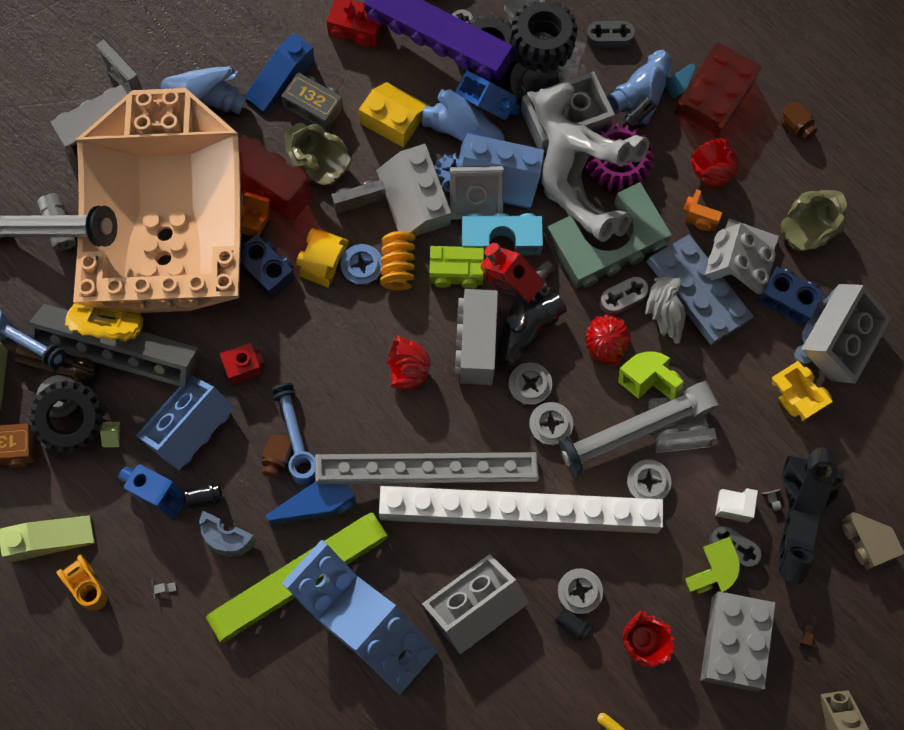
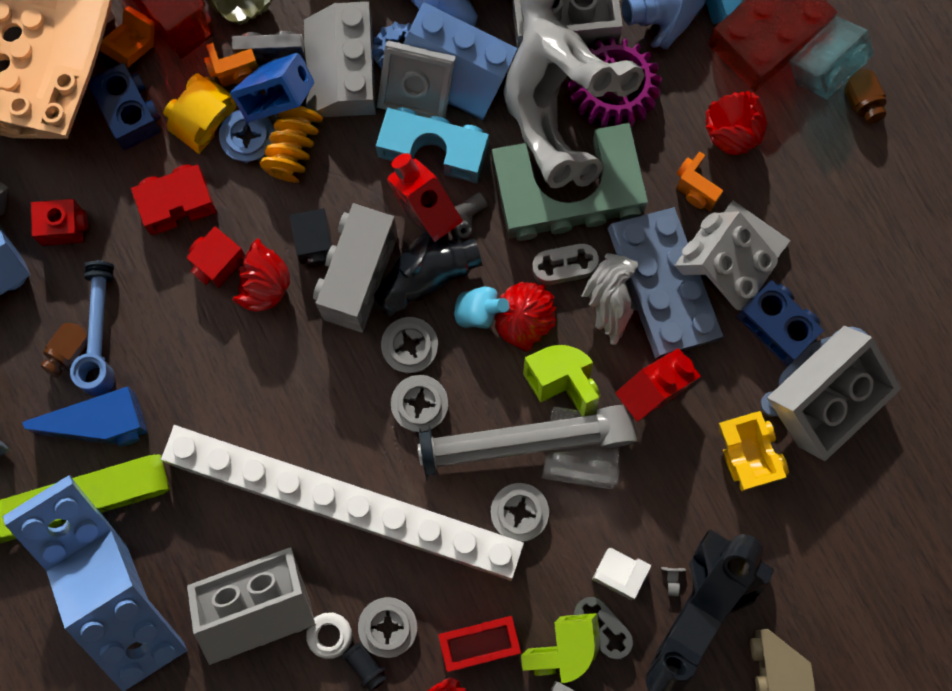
camera: 20 degrees right, 5 degrees up
light grey tile [315,452,539,484] -> none
lime brick [429,246,484,289] -> none
black pin [624,94,657,128] -> none
olive hair [780,190,847,251] -> none
none -> red brick [131,164,217,236]
none -> red brick [186,226,246,288]
none -> orange bracket [204,43,259,87]
none -> blue torso [230,53,314,123]
none -> black brick [290,208,333,267]
none -> white piece [306,612,352,659]
none -> red brick [438,616,521,672]
none -> medium azure piece [454,287,509,329]
none -> red brick [615,348,701,422]
none -> clear light blue brick [790,16,874,100]

